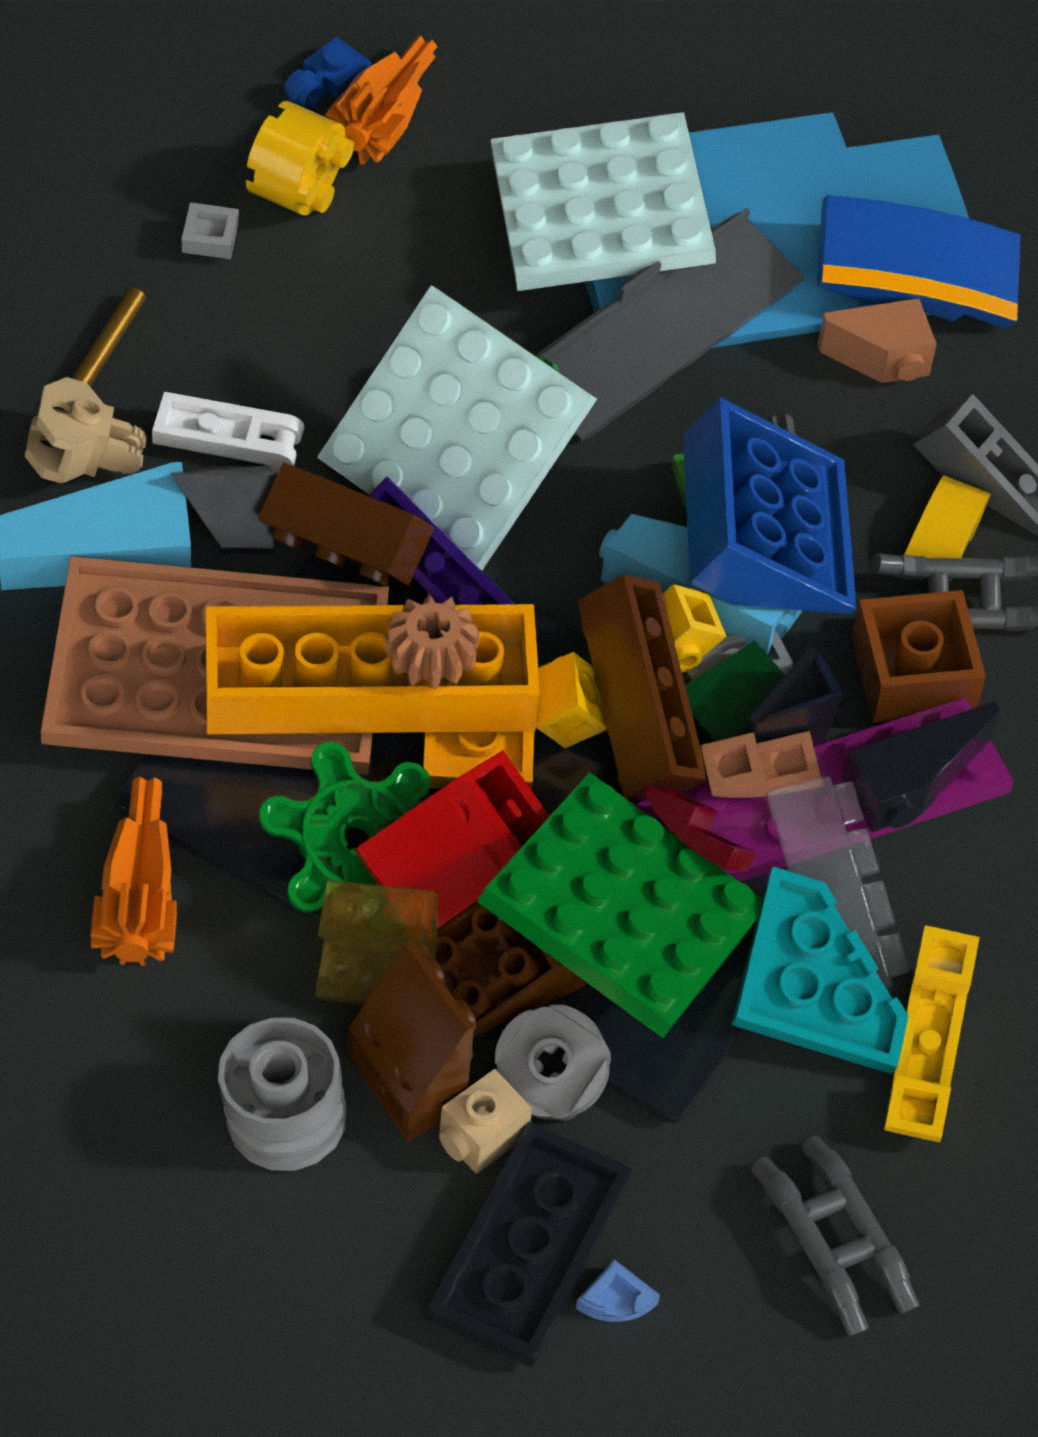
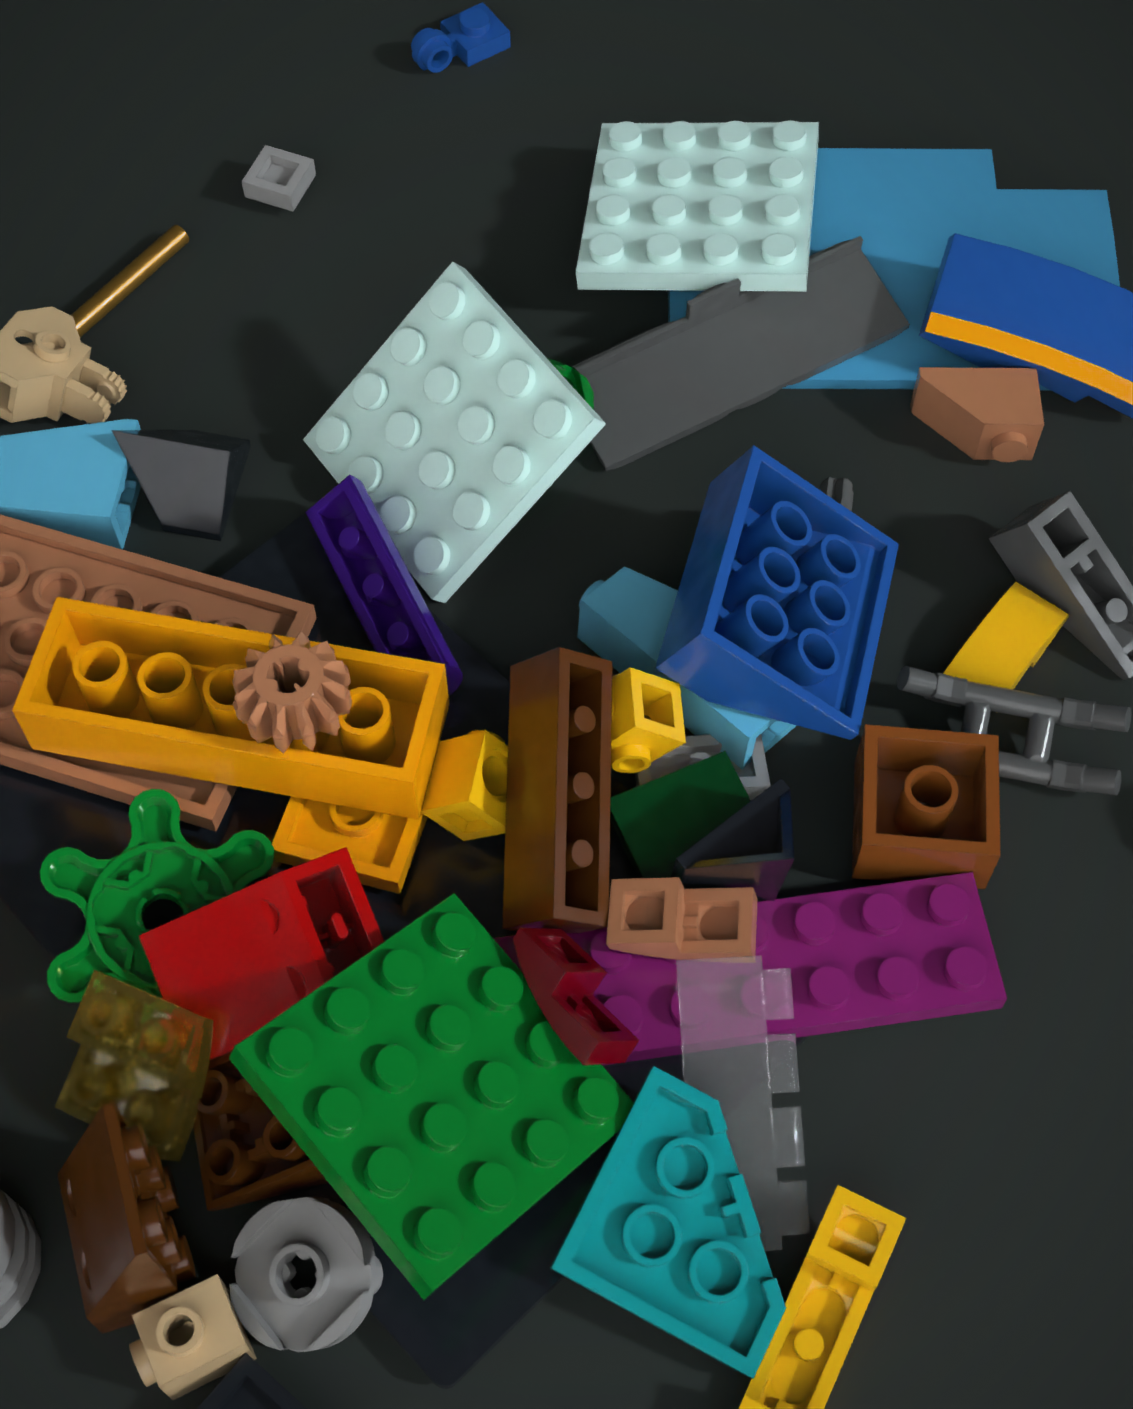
camera: 20 degrees right, 5 degrees up
white plate [152,392,304,473] -> none
yellow brick [246,101,354,216] -> none
reddish brown brick [257,462,435,587] -> none
orange piece [325,35,437,165] -> none
black slope [842,701,1000,832] -> none

